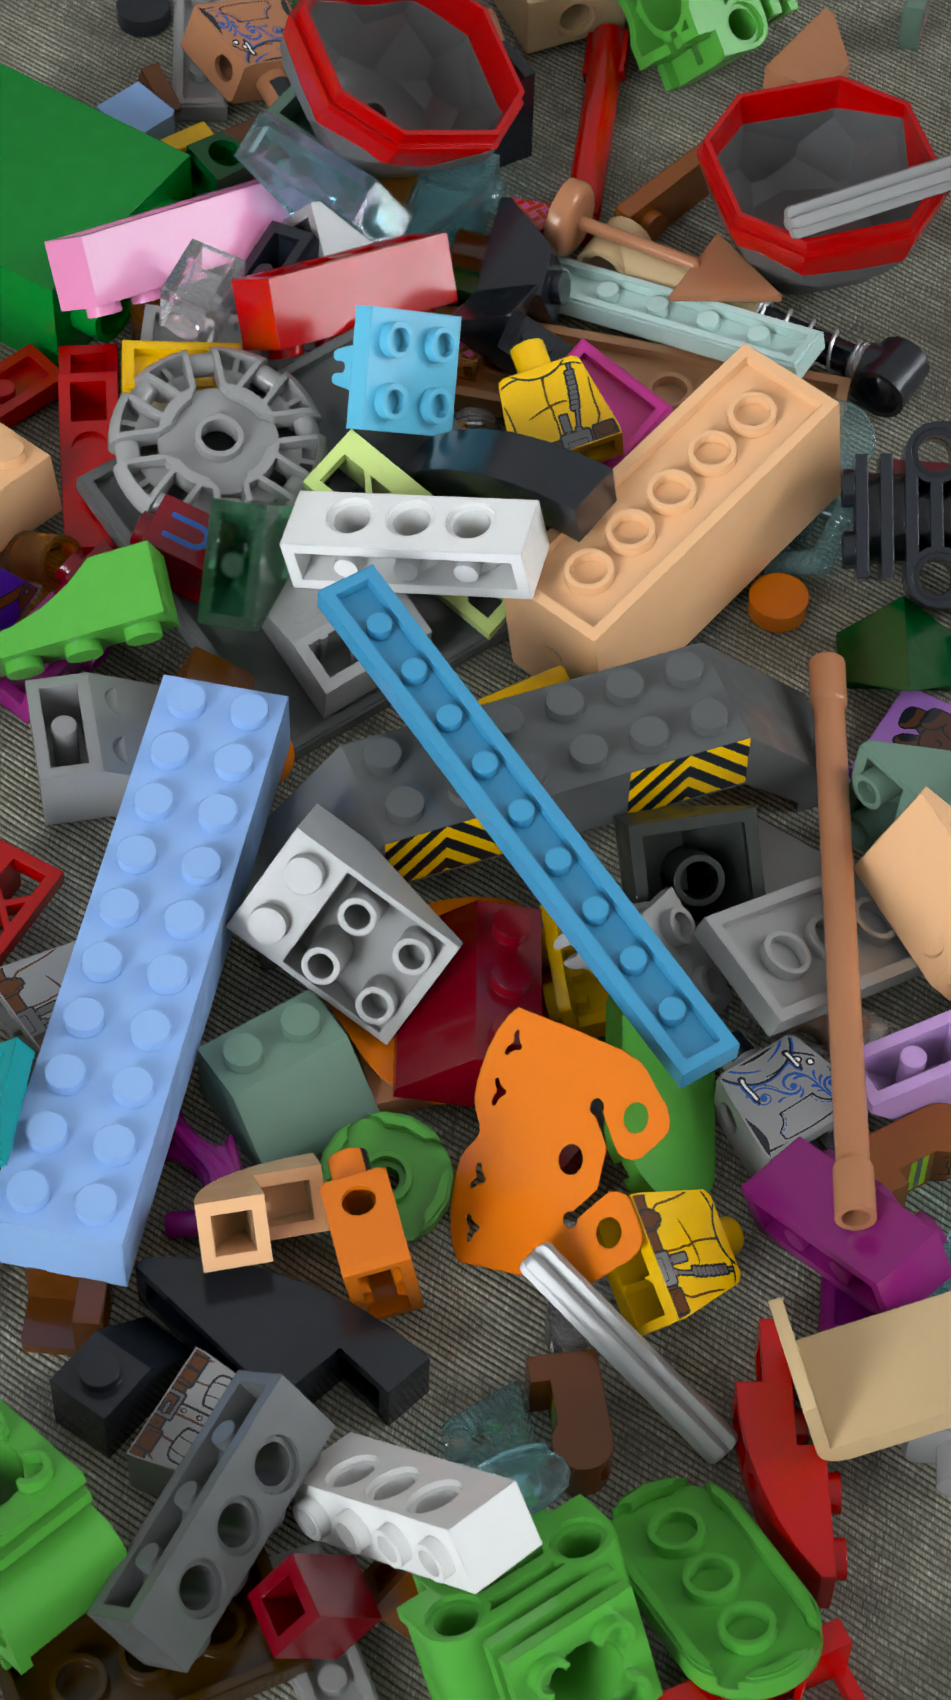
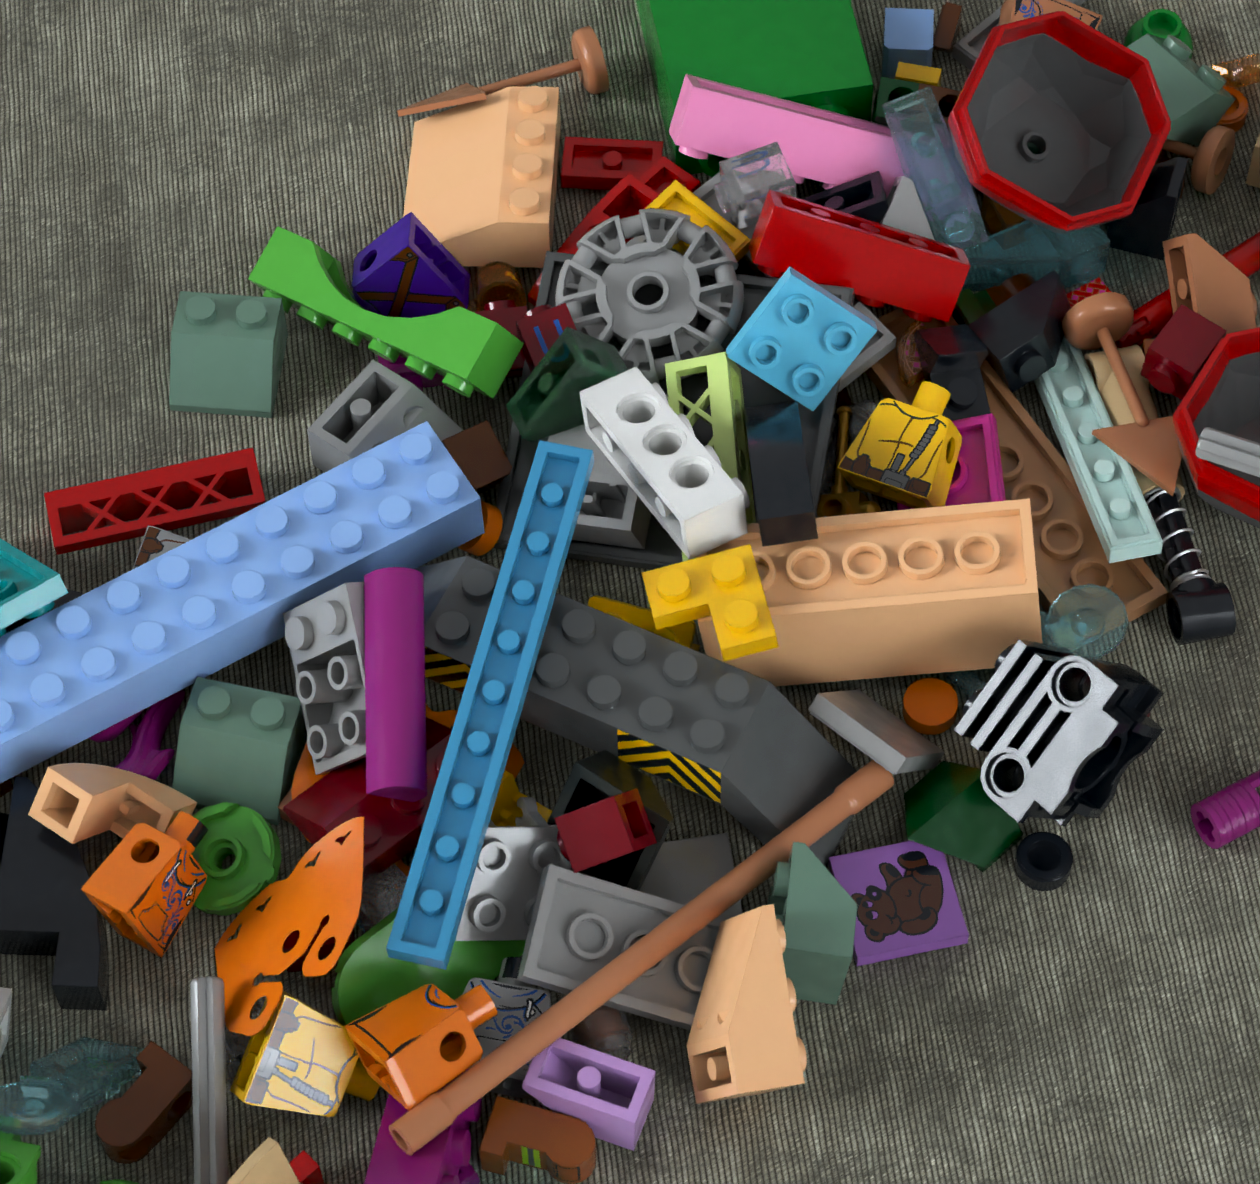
camera: 50 degrees right, 5 degrees up
none -> orange torso [344,984,498,1111]
none -> magenta brick [364,567,427,802]
none -> dark red brick [554,788,657,873]
none -> yellow plate [641,544,779,662]
none -> light grey tile [808,689,945,775]
none -> dark red brick [1140,304,1227,400]
none -> nougat slope [1162,233,1257,336]

